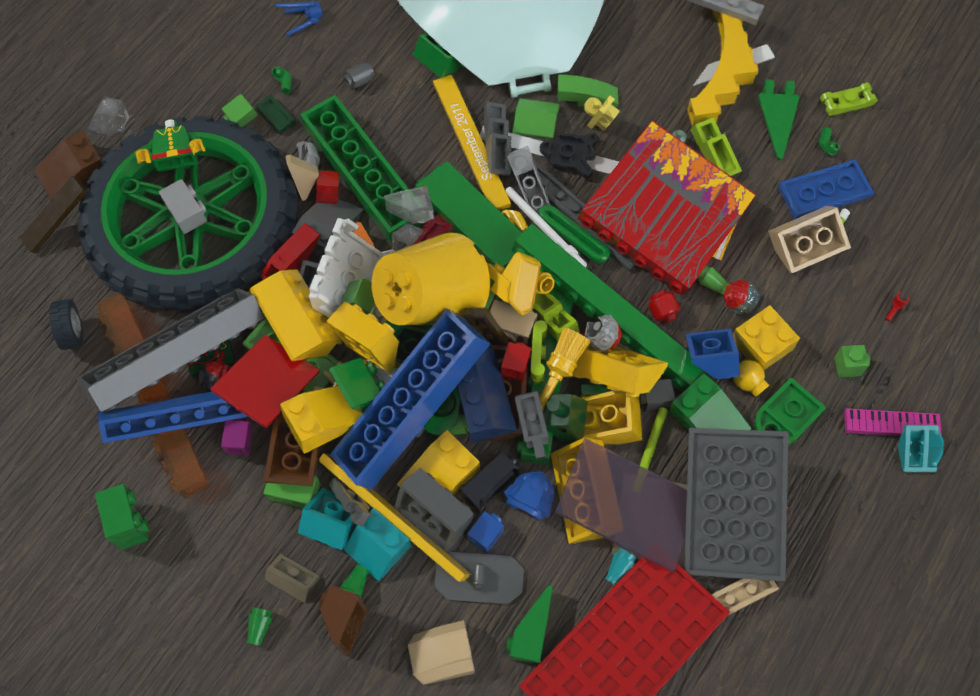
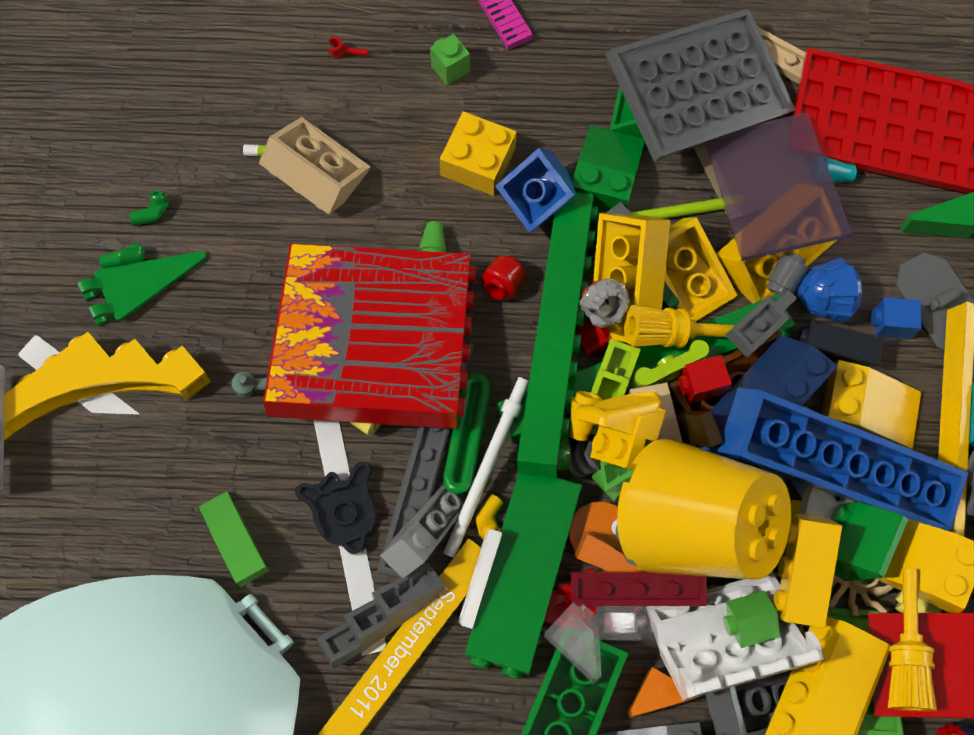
camera: 125 degrees left, 5 degrees up
dark grey slope [394,468,474,553] -> none
bright green slope [513,98,560,139] -> none
dark green torso [547,394,588,444] -> none
light yellow hips [584,96,620,131] -> none
lime slope [690,117,742,176] -> none
piece [723,279,760,314] -> none
yellow piece [733,360,770,397] -> none
green tile [754,377,827,446] -> none
blue tile [777,159,874,220] -> none
lime plate [820,83,878,116] -> none
none -> green arm [99,243,145,269]
none -> white tile [458,529,502,629]
none -> dark grey brick [766,252,808,297]
none -> yellow piece [888,569,937,712]

